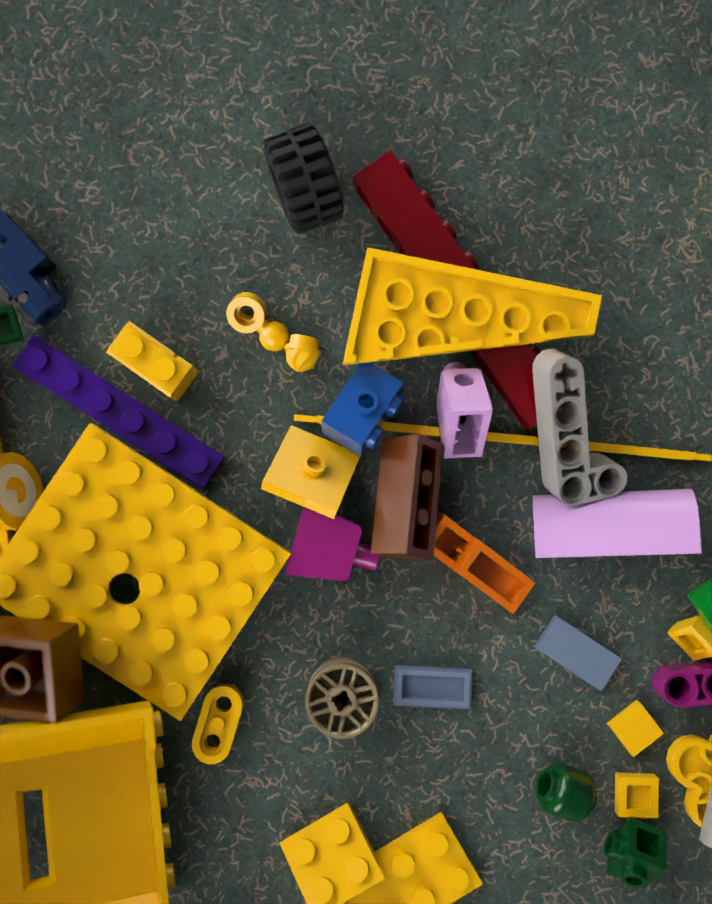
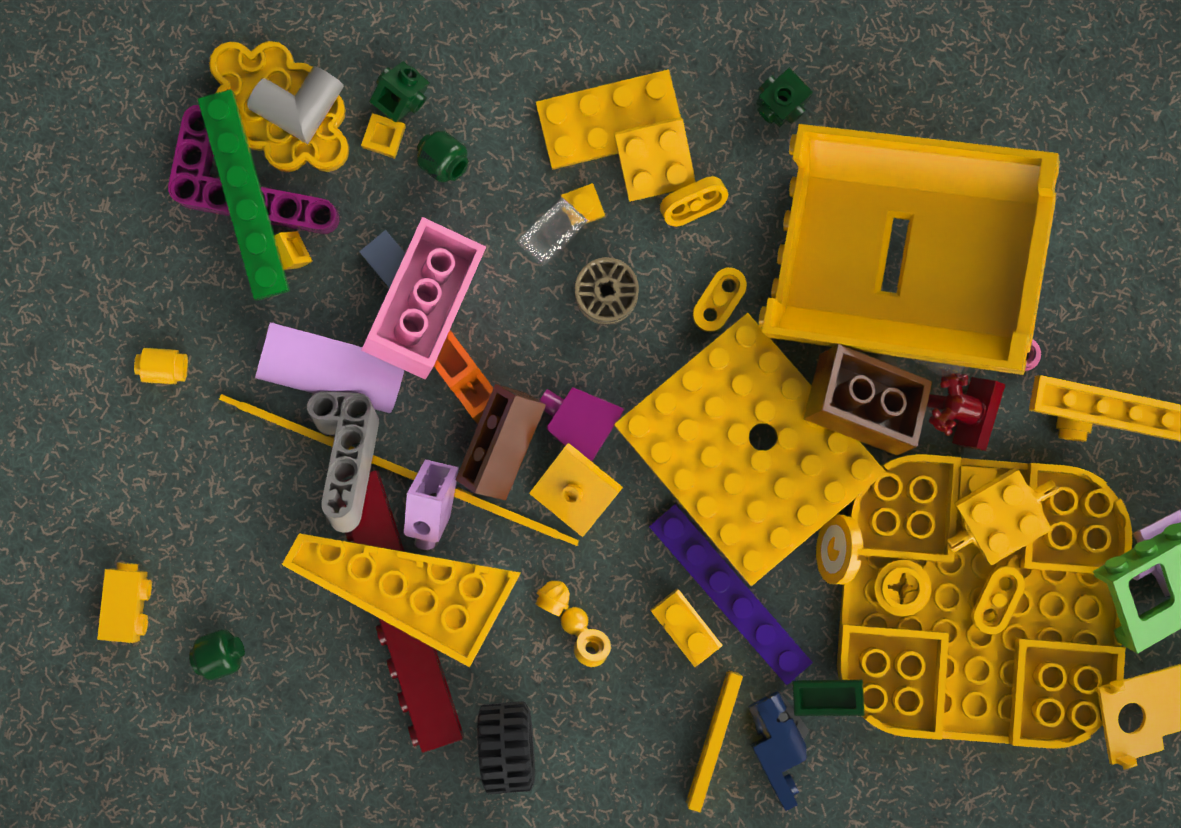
camera: 160 degrees left, 0 degrees up
blue brick [321,363,405,457] -> none
sand blue tile [393,665,473,709] -> none
yellow tile [607,700,664,757] -> none
none -> dark green head [189,629,245,680]
none -> bright pink brick [361,217,486,380]
none -> clear slope [517,197,588,266]
none -> yellow plate [561,183,605,229]
none -> yellow plate [660,176,728,227]
none -> yellow tile [686,670,743,812]

